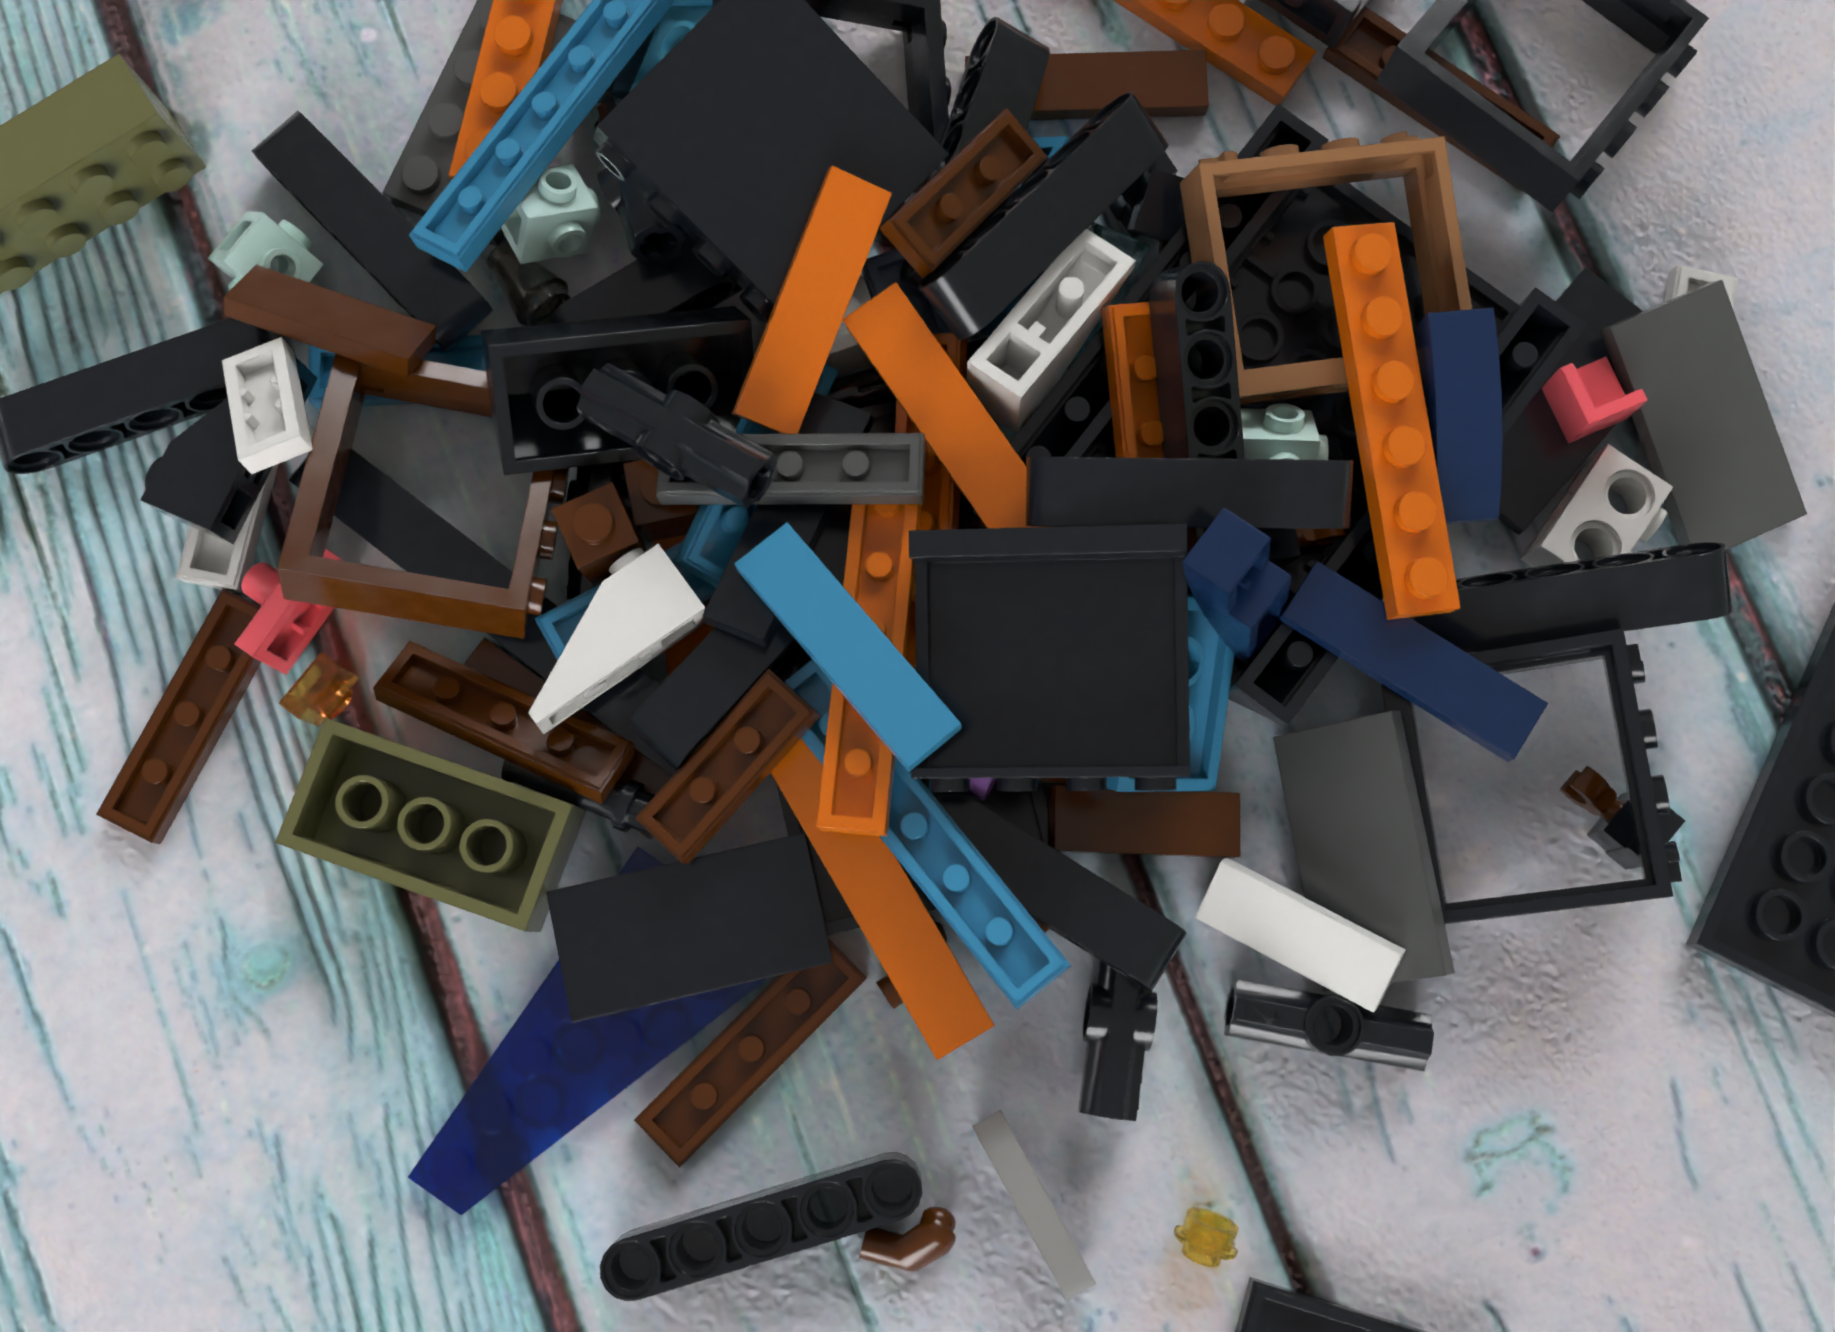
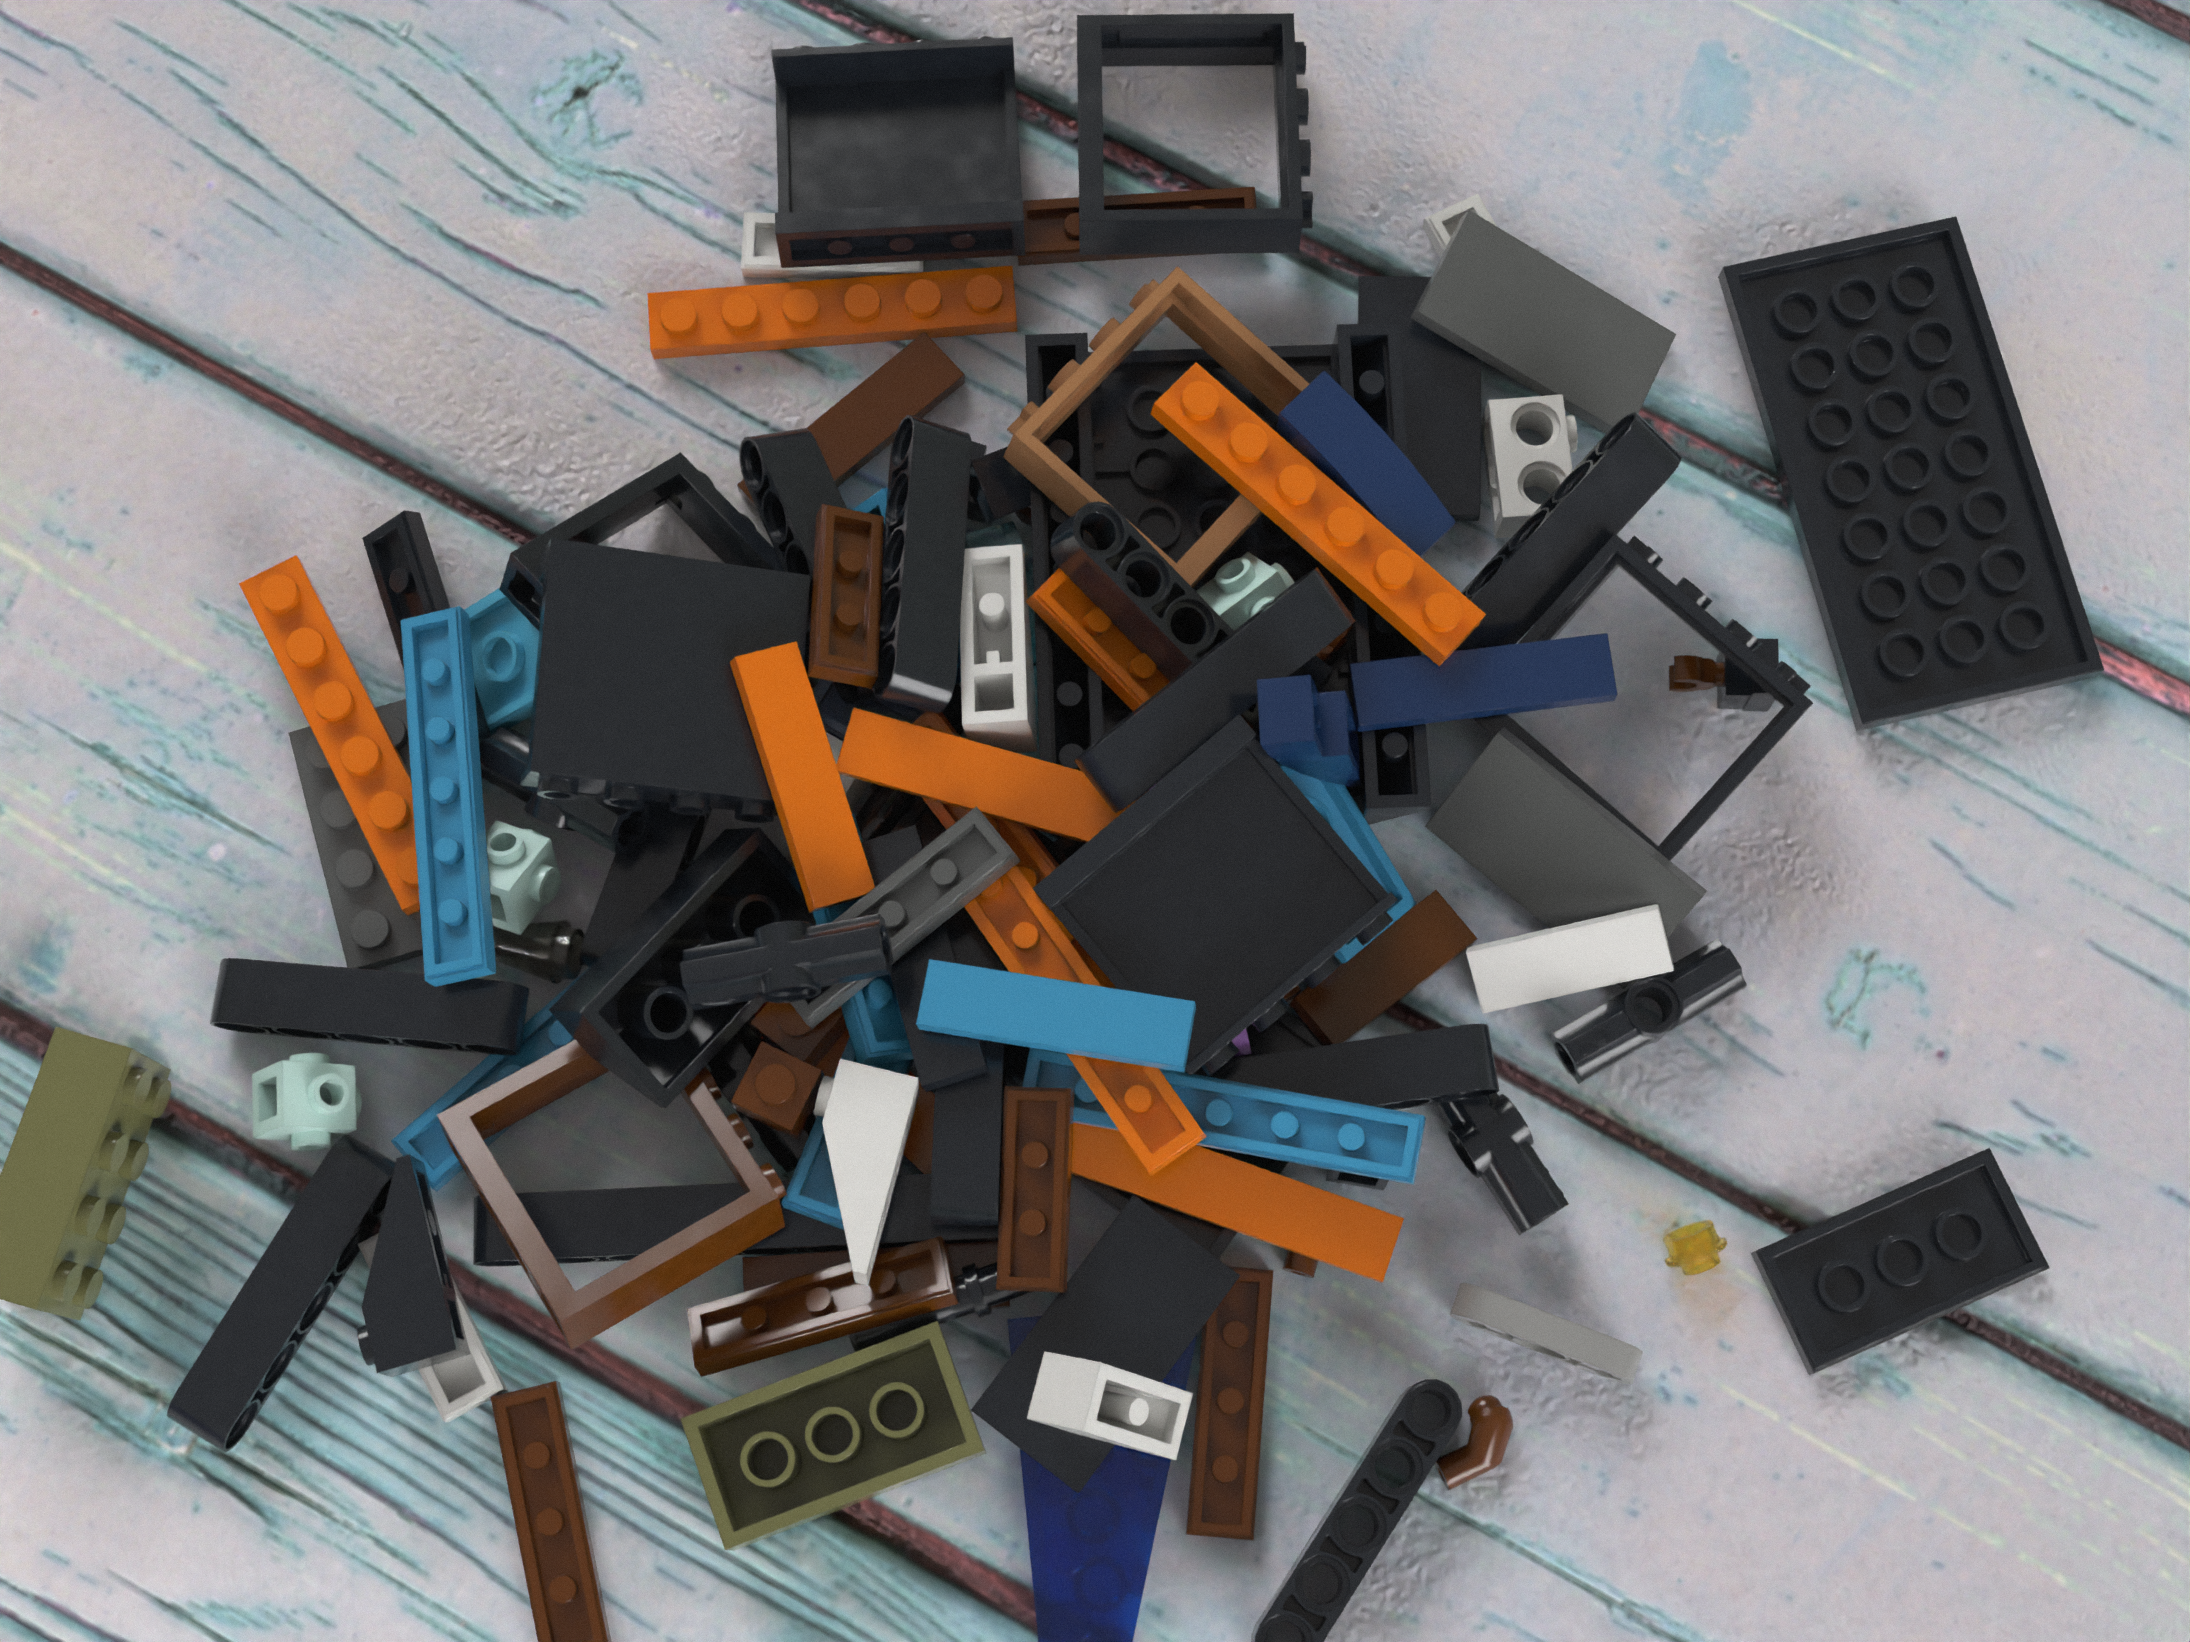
camera: 40 degrees left, 5 degrees down
white tile [222,337,314,474] -> none
reddish brown tile [224,264,436,378] -> none
coral tile [234,548,344,675] -> none
clear orange plate [279,652,360,727] -> none
coral panel [1541,357,1648,444] -> none
none -> white slope [1027,1351,1193,1460]

